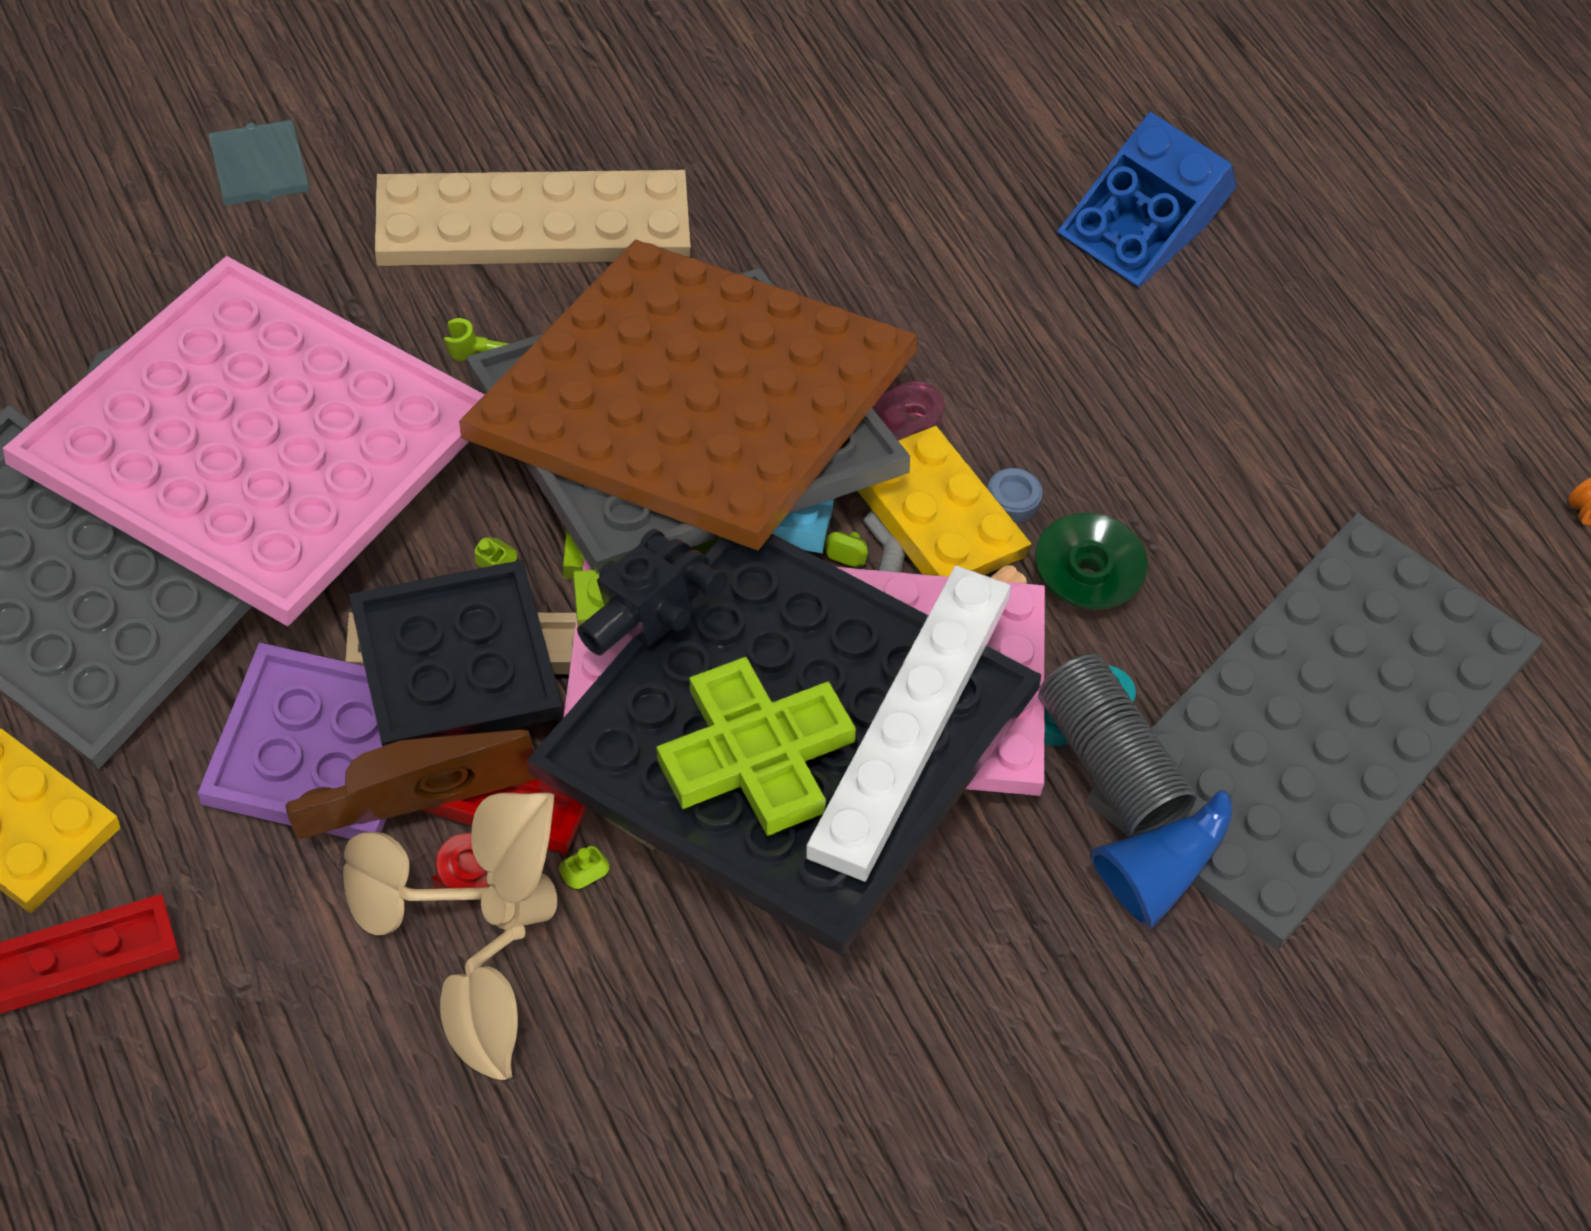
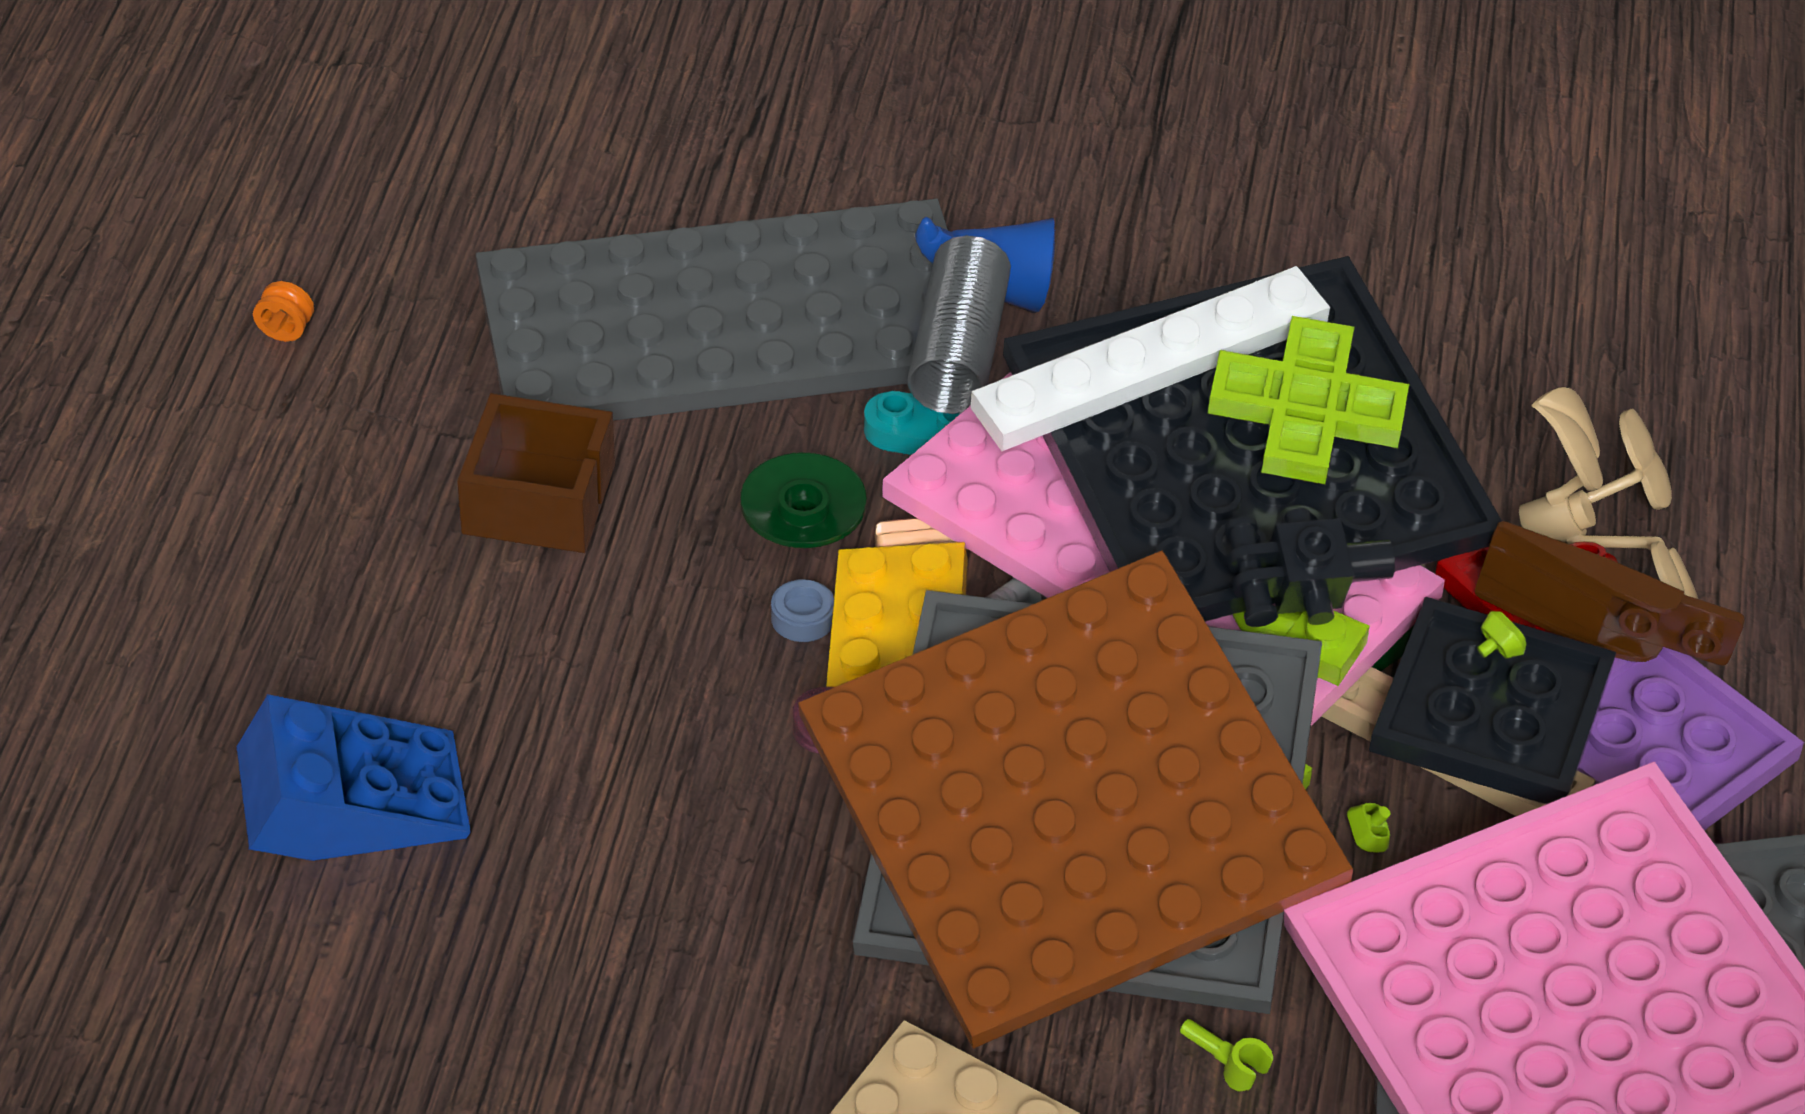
camera: 140 degrees left, 10 degrees down
none -> reddish brown piece [457,393,615,553]
none -> lime rock [1477,611,1527,659]

